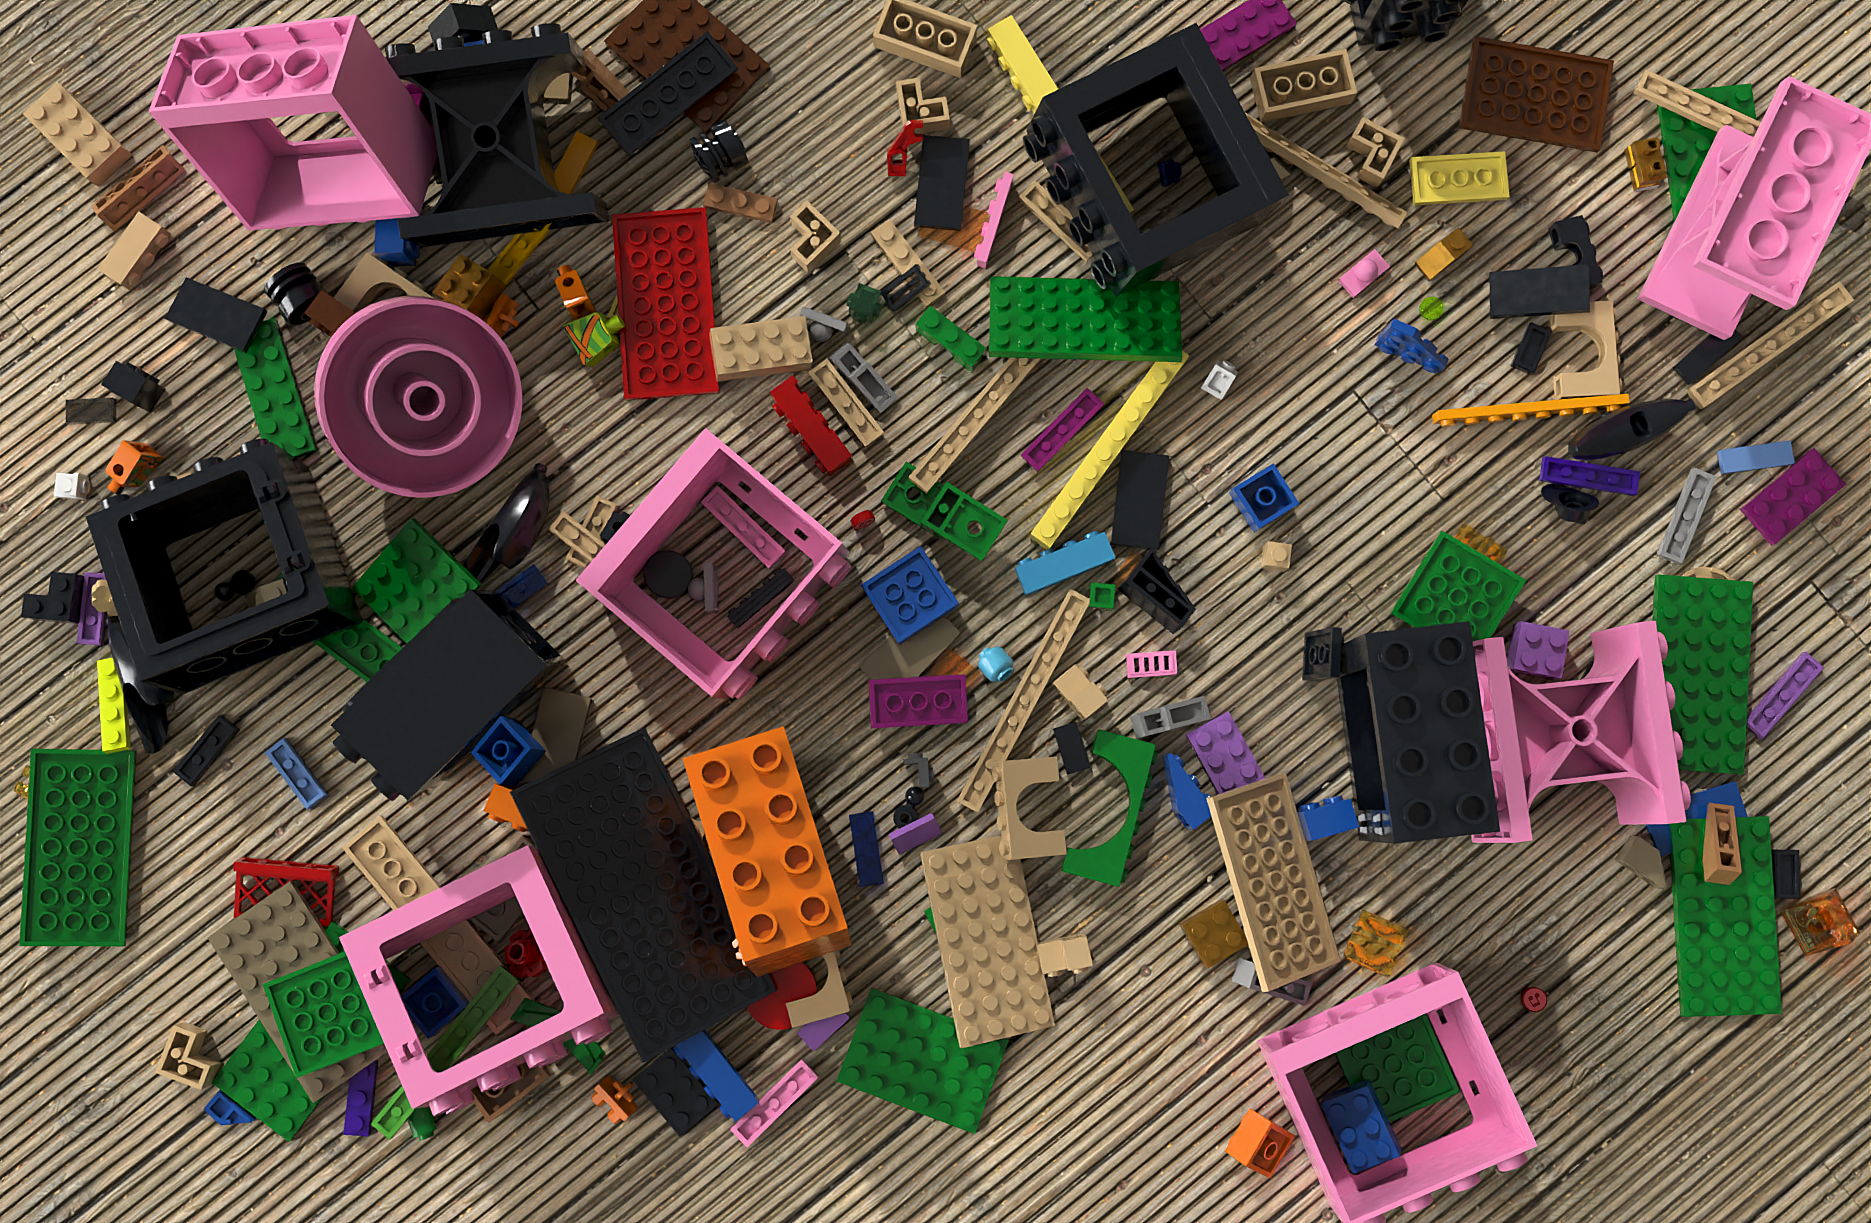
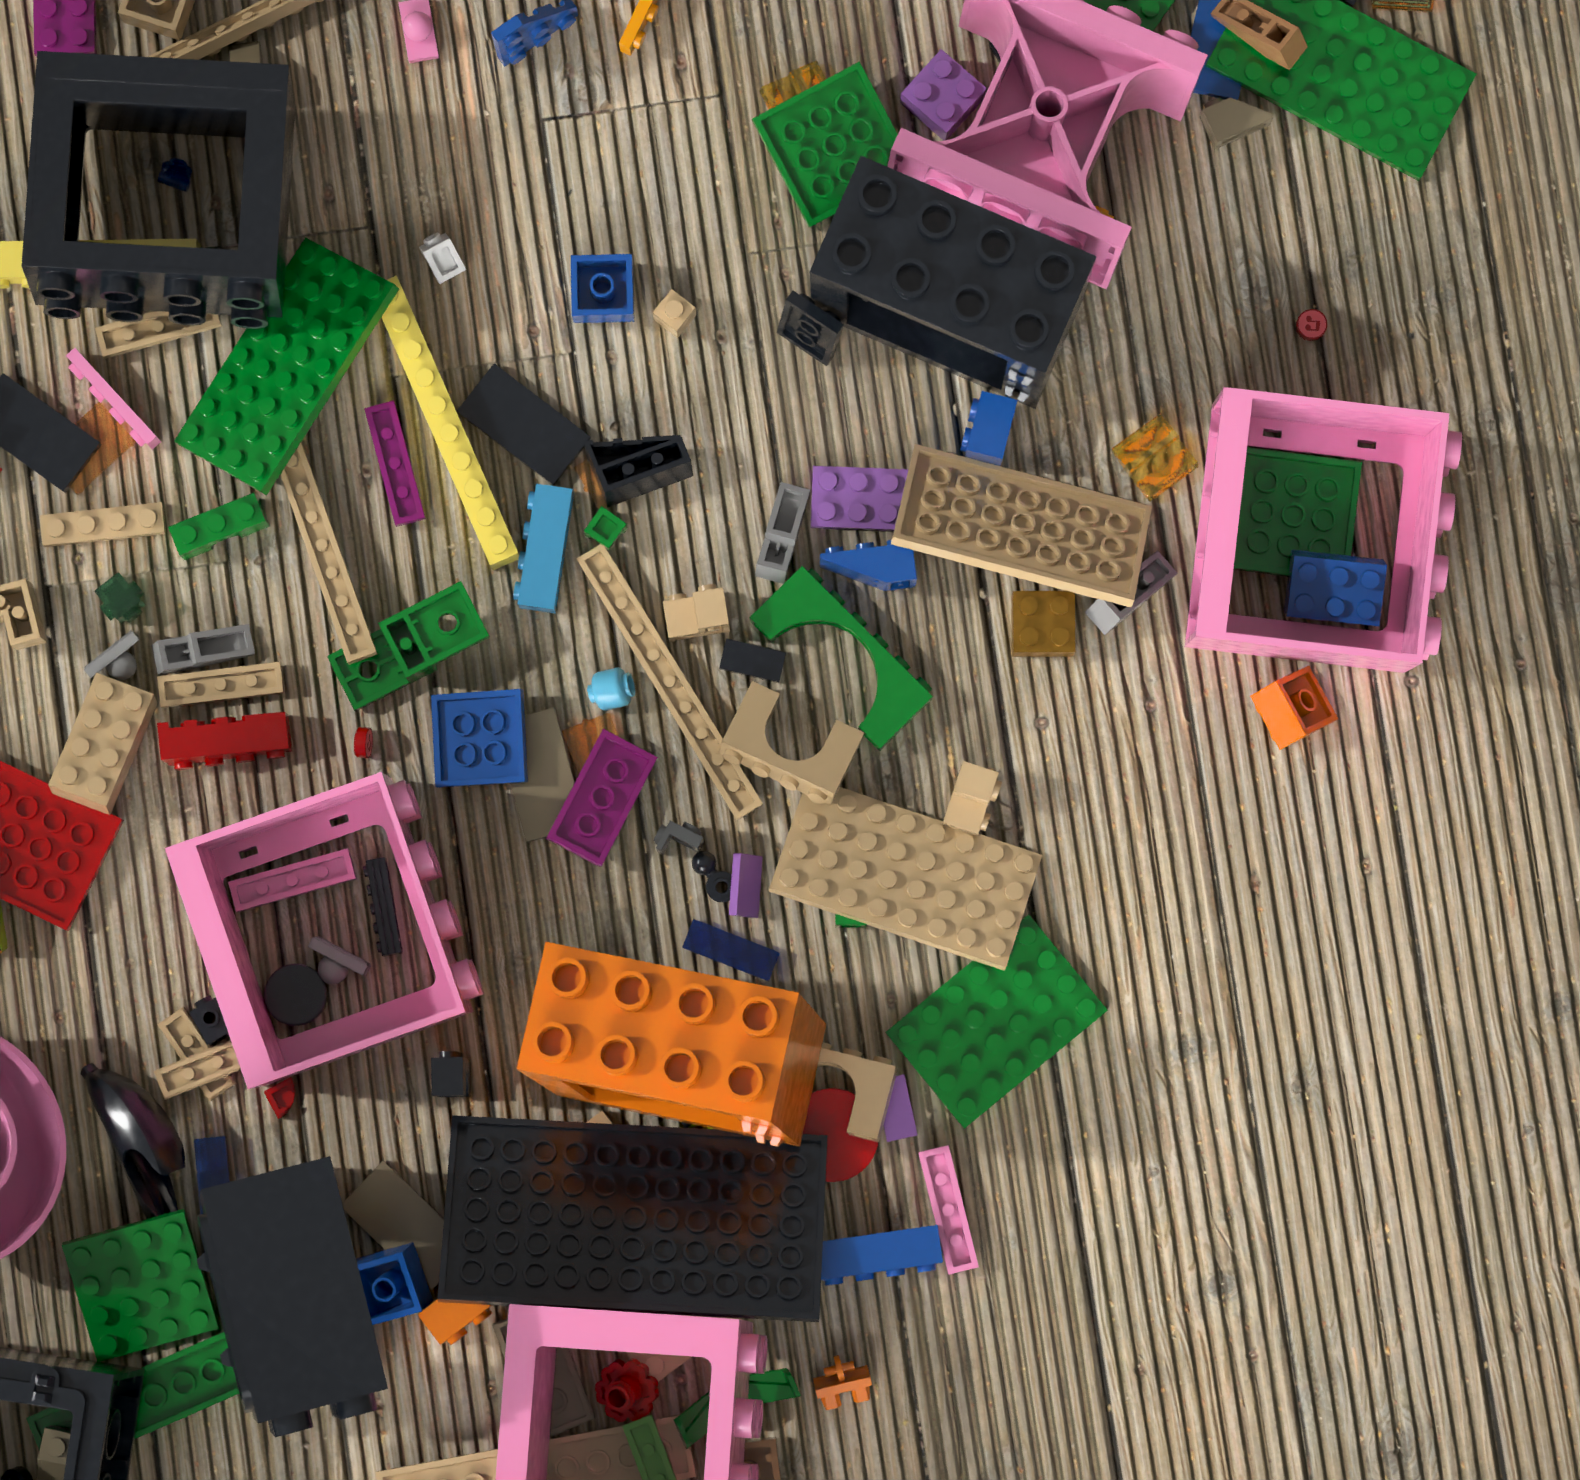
camera: 60 degrees left, 0 degrees up
black plate [633,1047,719,1137] -> none
black tile [880,264,931,312] -> none
bright pink slope [1126,650,1177,678] -> none
none -> red tile [264,1077,296,1119]
none -> black arch [431,1051,471,1098]

